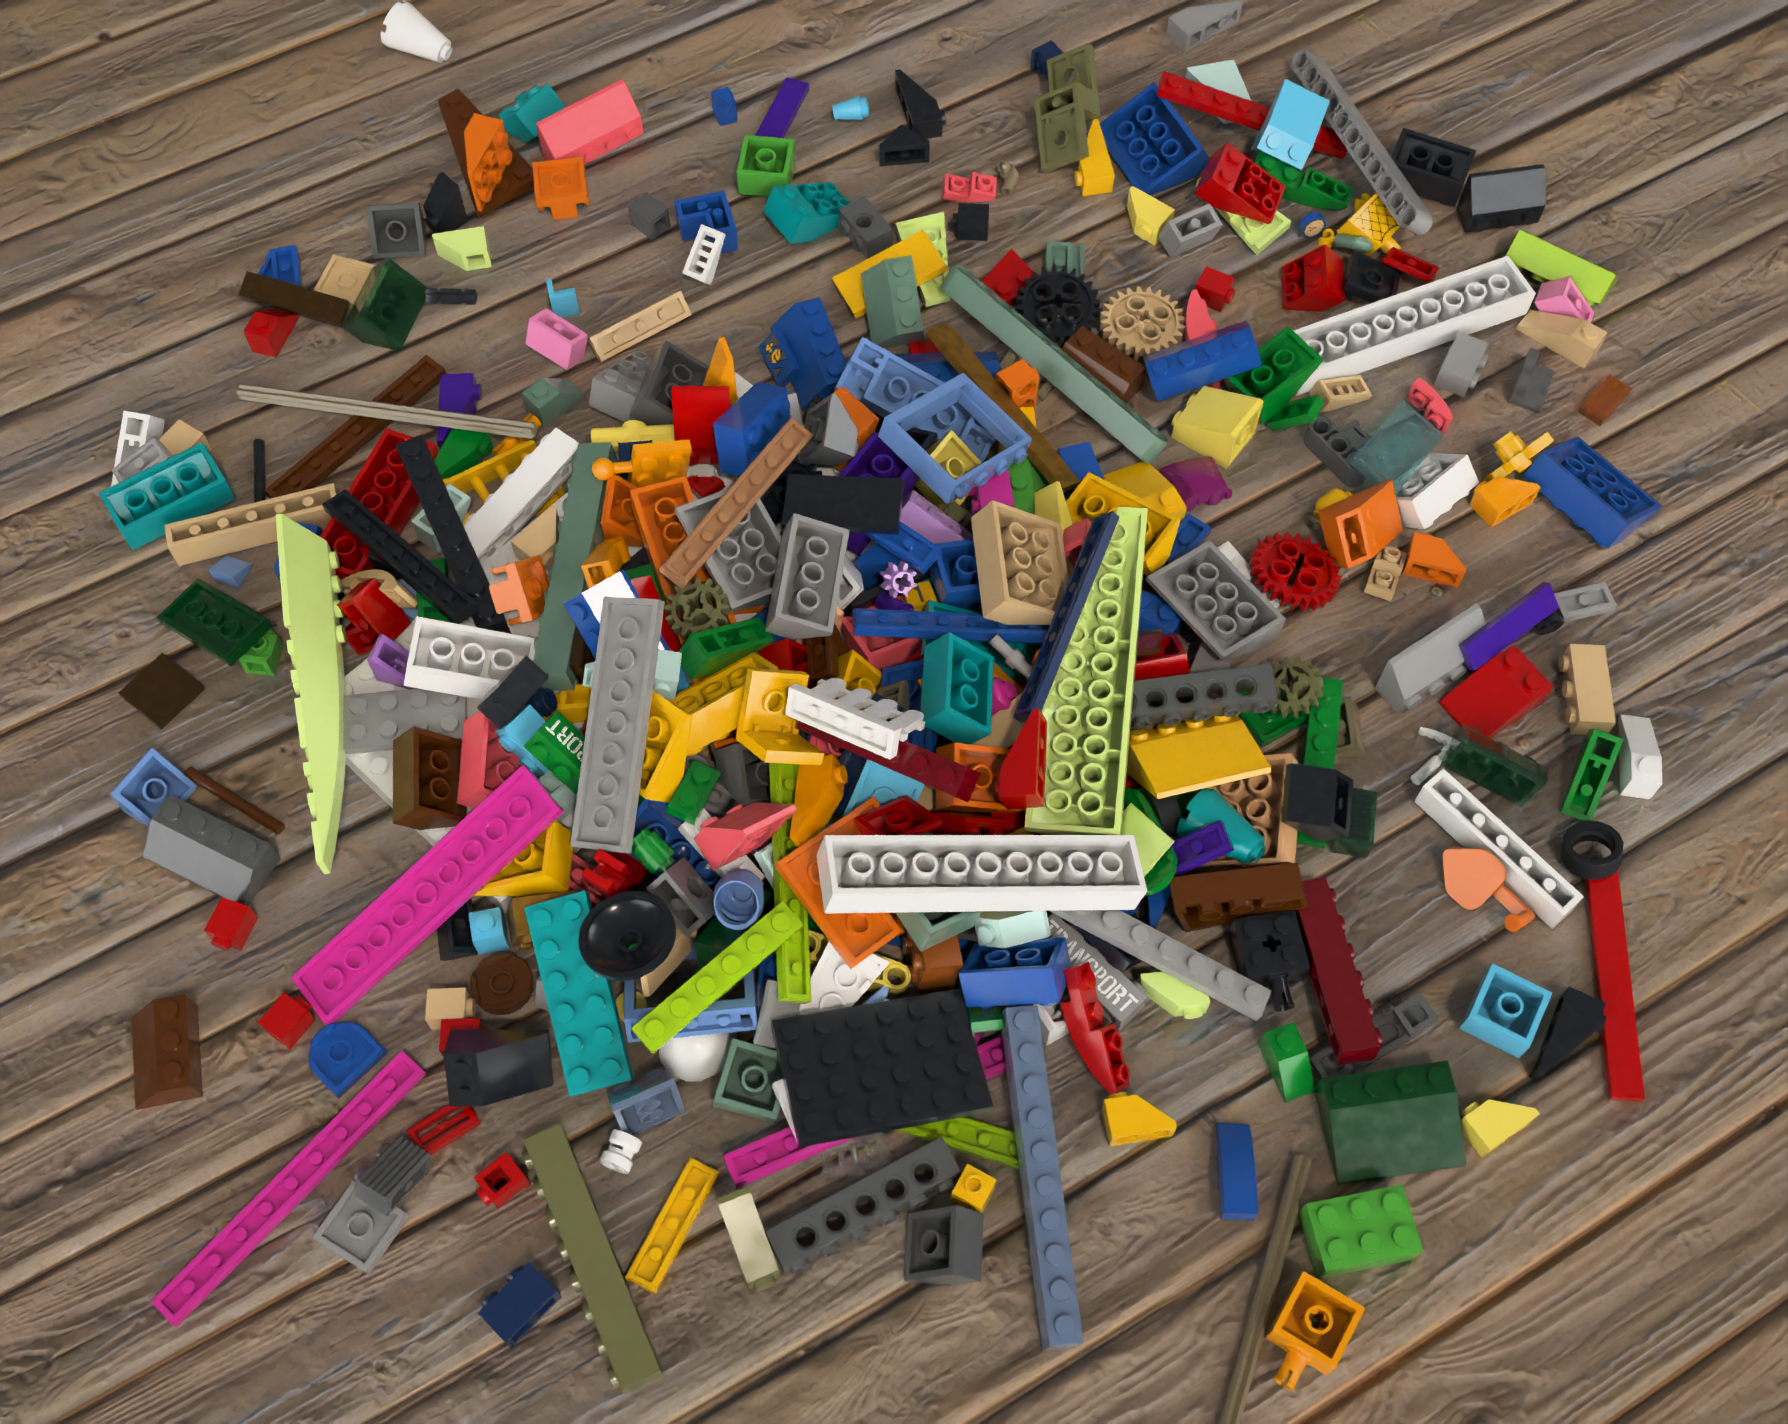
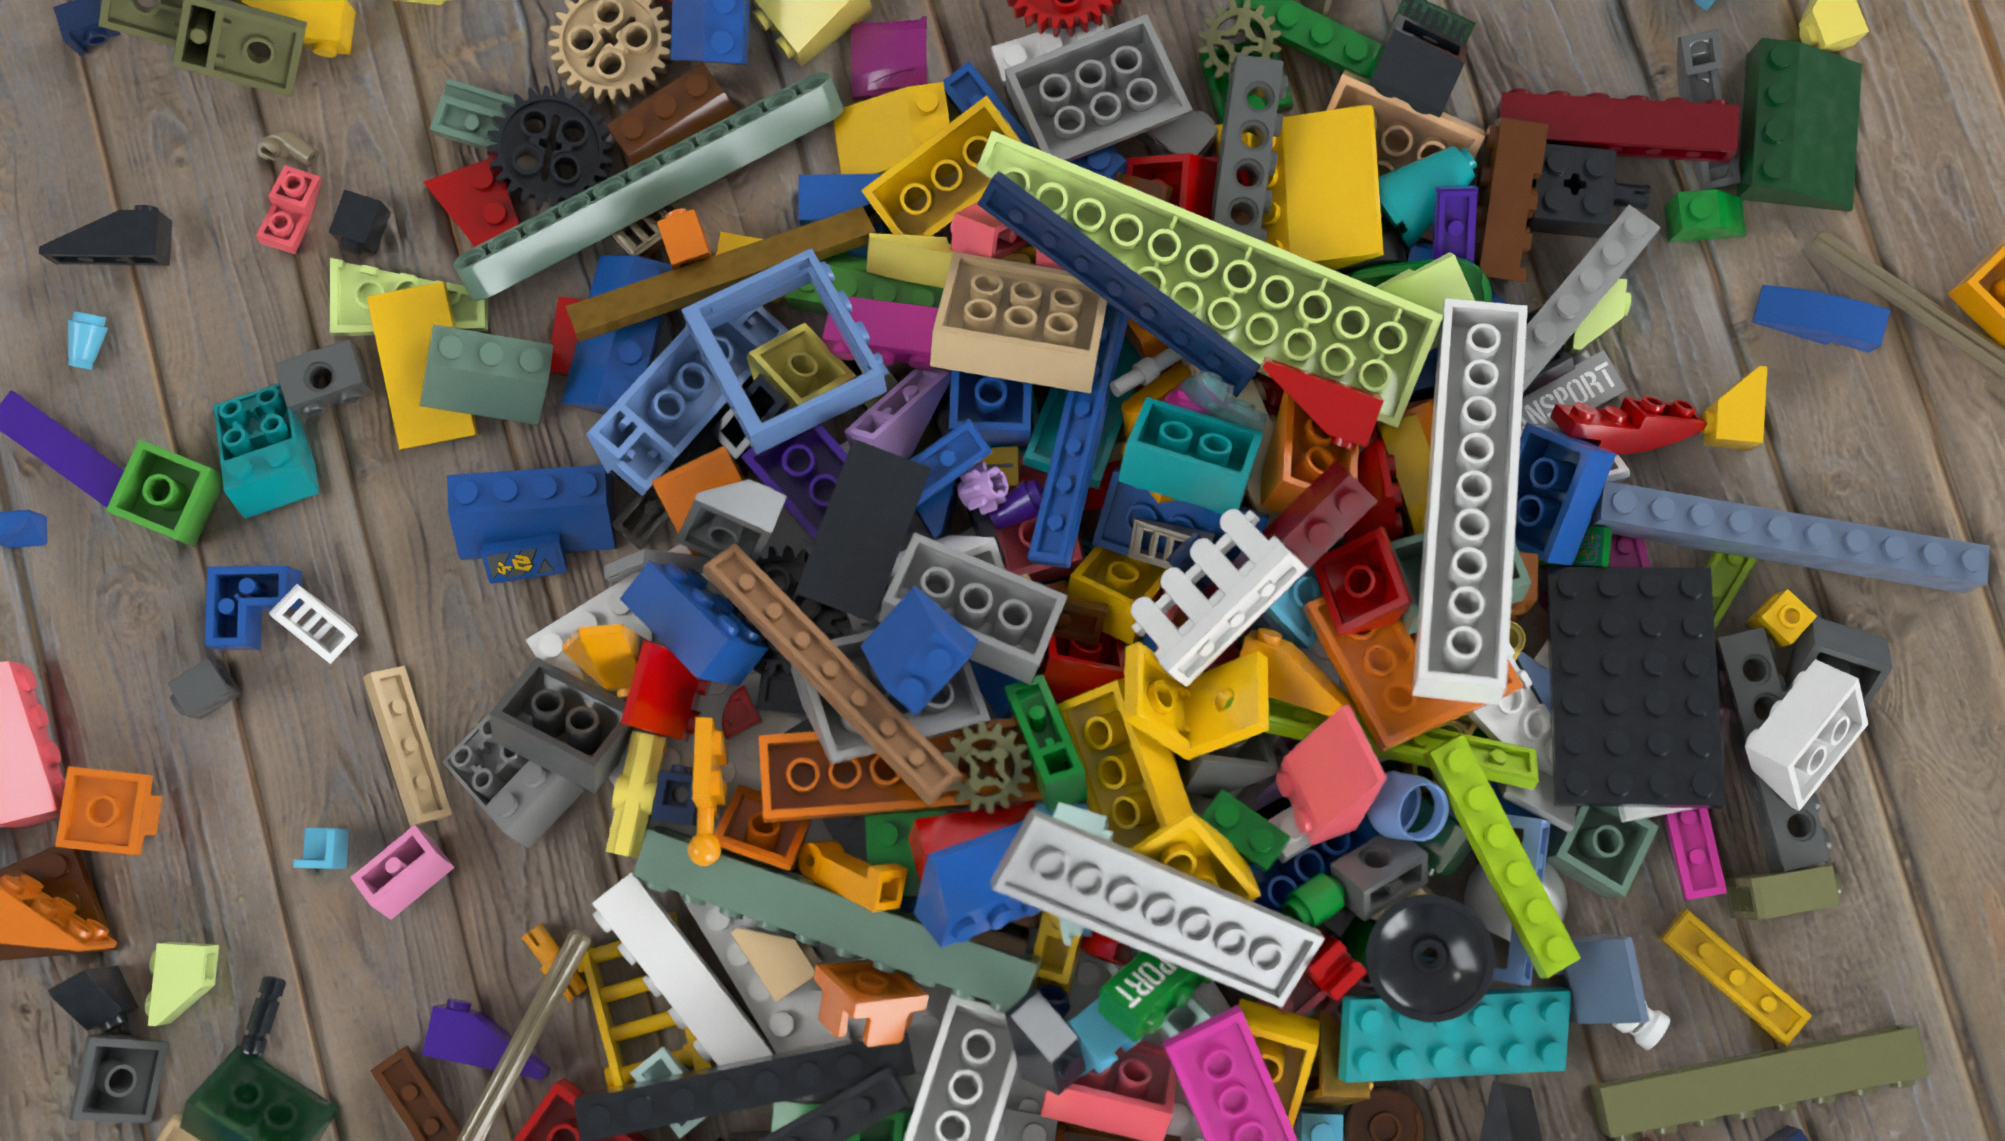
camera: 75 degrees left, 20 degrees up
green slope [434,428,493,480] -> none
sand green slope [522,377,585,428] -> none
black slope [879,124,930,167] -> none
bright green brick [1298,1184,1424,1279] -> none
none -> blue slope [861,585,978,715]
none -> clear light blue slope [1181,372,1268,431]
none -> white slope [1745,659,1868,811]

